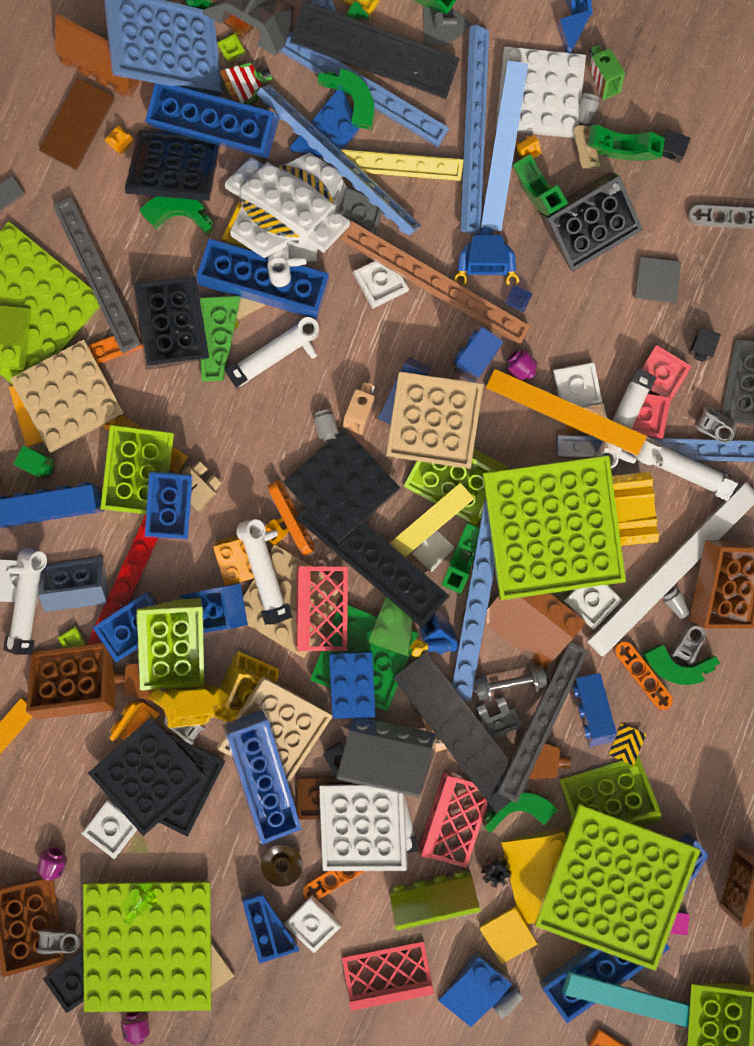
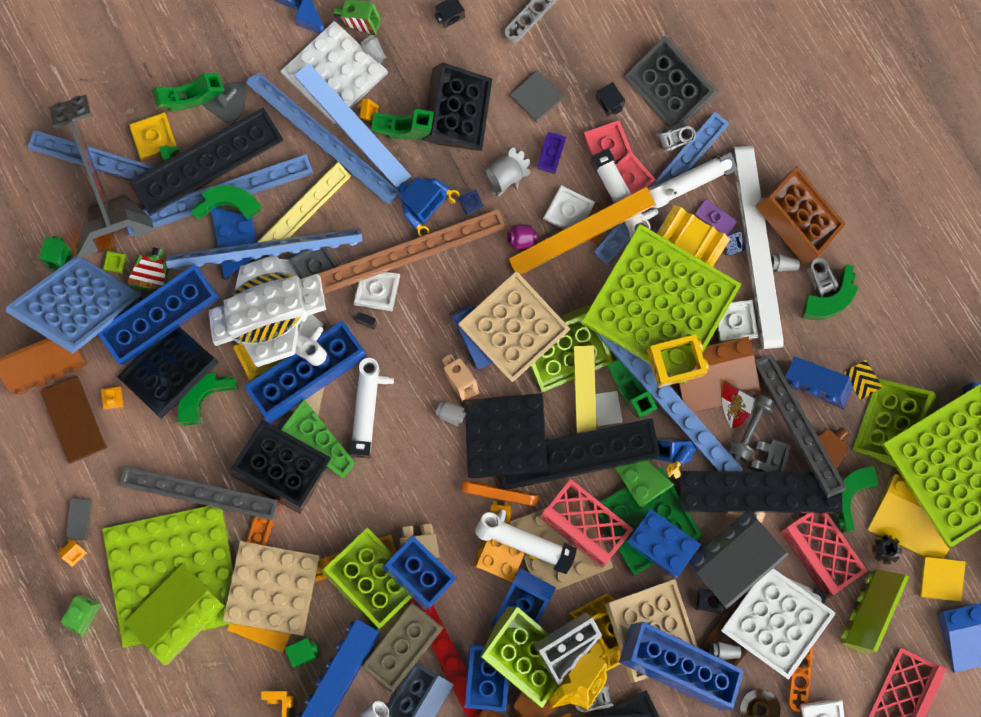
camera: 55 degrees left, 10 degrees down
blue brick [453,327,503,383] -> none
tan plate [573,125,601,169] -> none
green arch [588,124,665,161] -> none
orange beam [614,641,673,710] -> none
none -> black tile [355,312,377,330]
none -> dark tan tile [361,602,444,692]
none -> light grey piece [486,147,530,197]
none -> light grey wedge [534,612,602,685]
none -> dark purple plate [537,132,566,174]
none -> yellow window [647,334,708,388]
none -> medium lavender plate [694,200,737,236]
none -> light grey cone [709,641,741,660]
none -> shield [722,381,755,429]
none -> clear blue plate [724,231,746,256]

